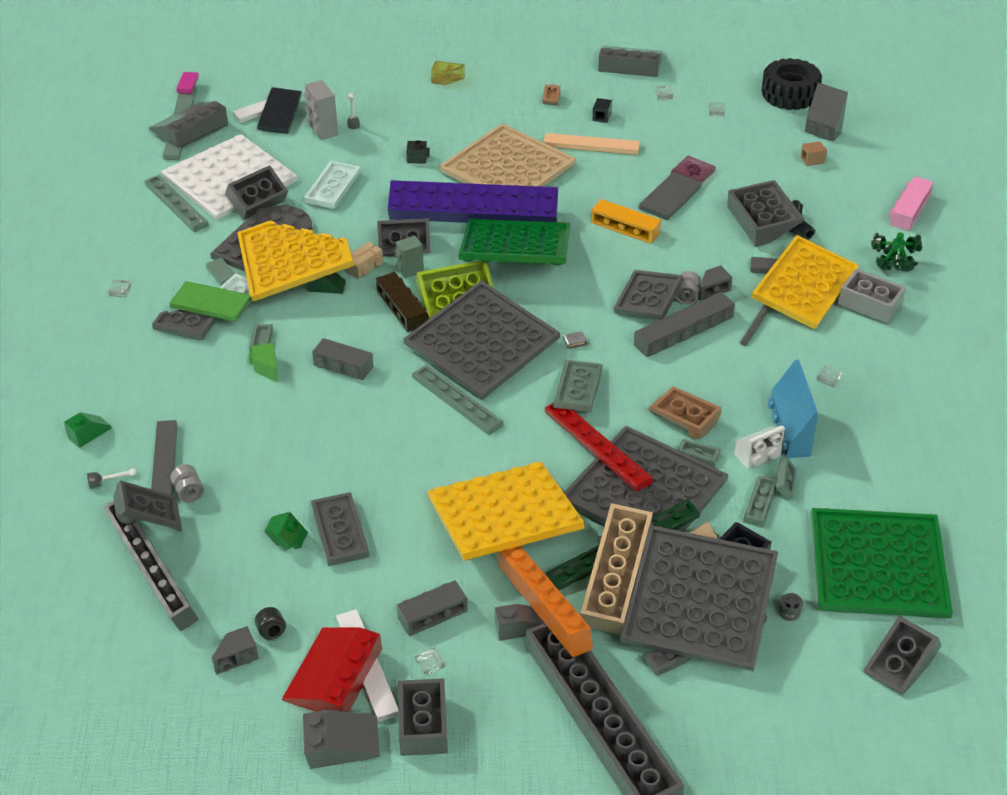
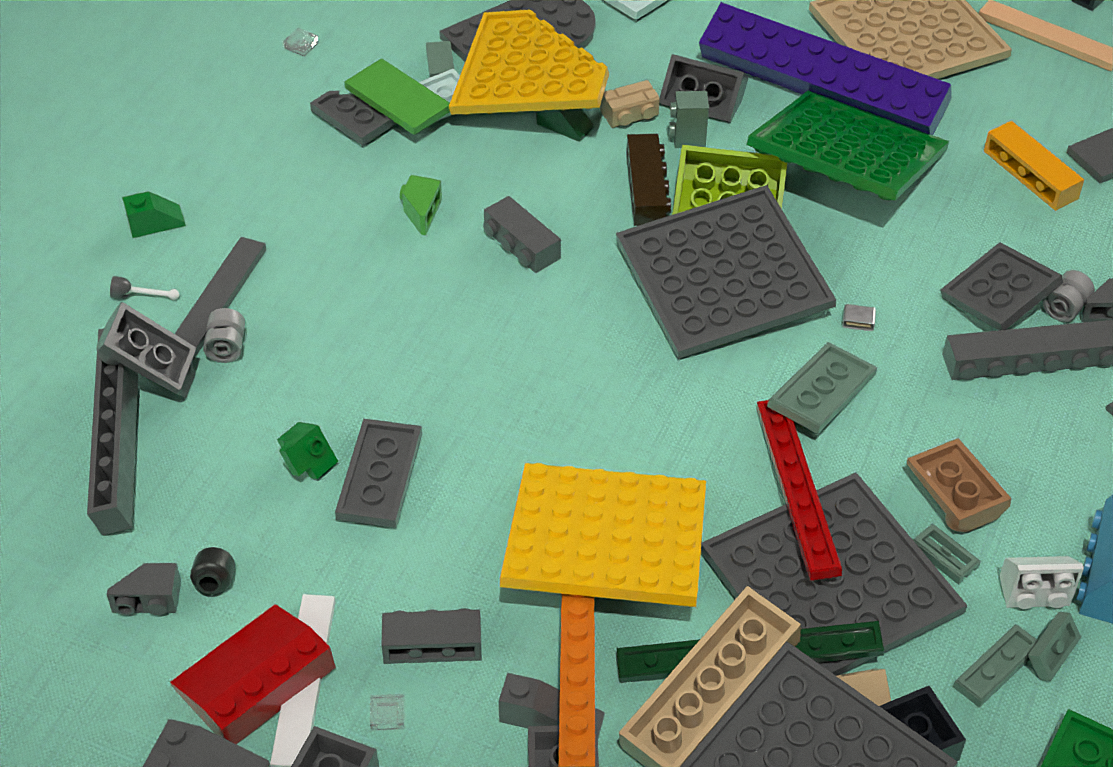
camera: 25 degrees right, 5 degrees up
sand green tile [249,324,273,353] -> none
sand green tile [412,365,503,435] -> none

